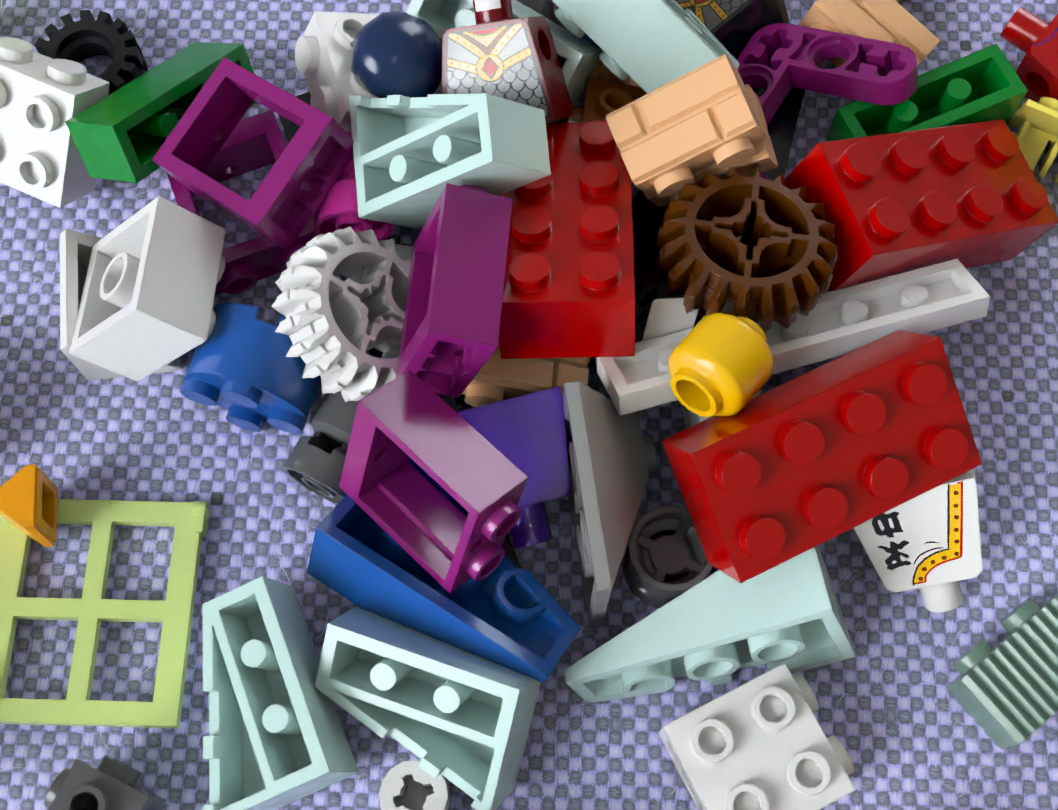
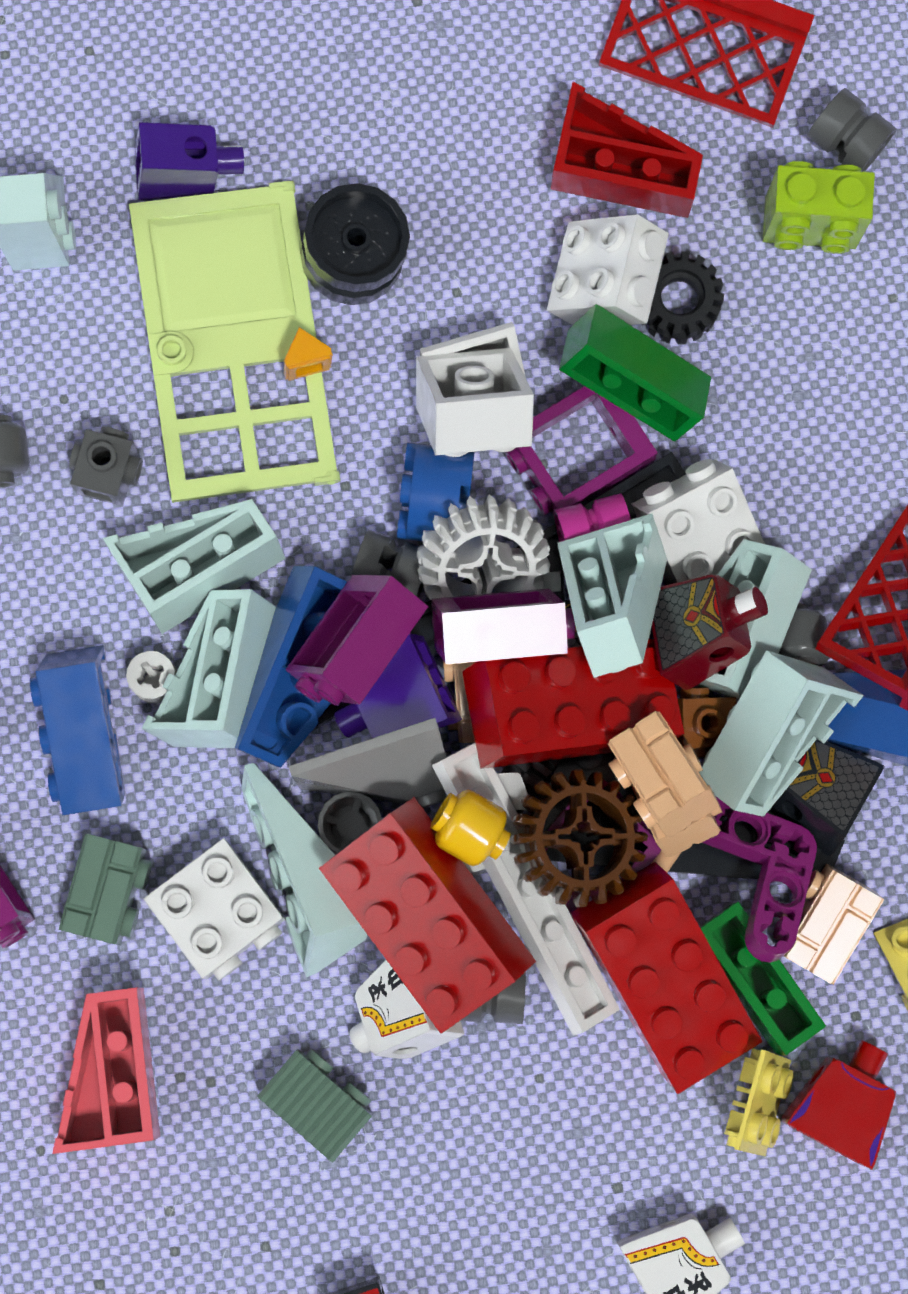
camera: 75 degrees right, 10 degrees up
magenta window [152,58,354,251] -> none
dark blue hair [350,12,442,98] -> none

